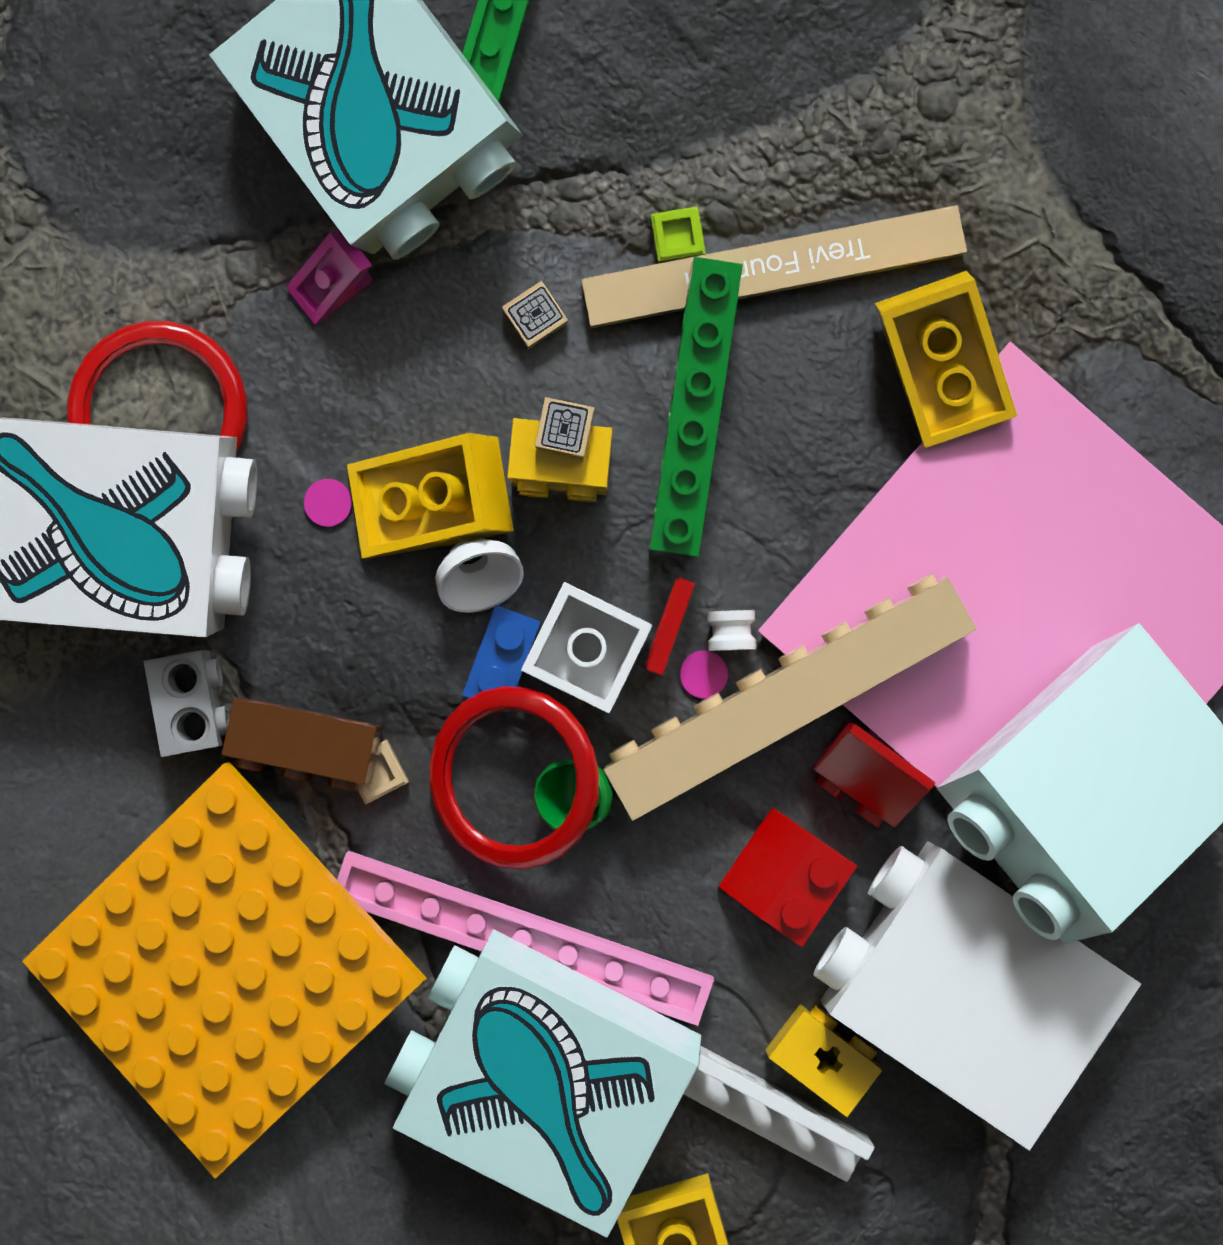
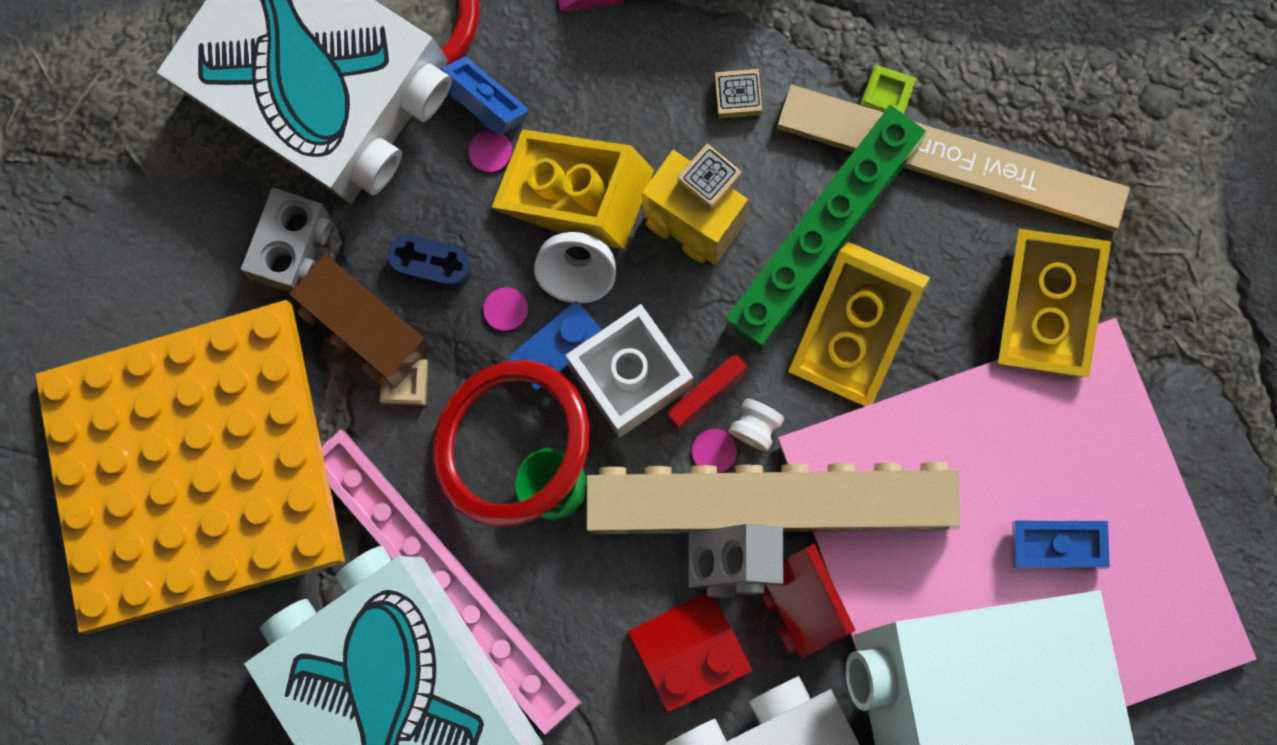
camera: 40 degrees right, 10 degrees down
none -> dark blue beam [387,235,472,289]
none -> blue plate [440,56,530,136]
none -> dark pink piece [483,287,528,332]
none -> light grey brick [689,524,783,598]
none -> yellow slope [788,242,930,407]
none -> blue plate [1012,520,1110,569]

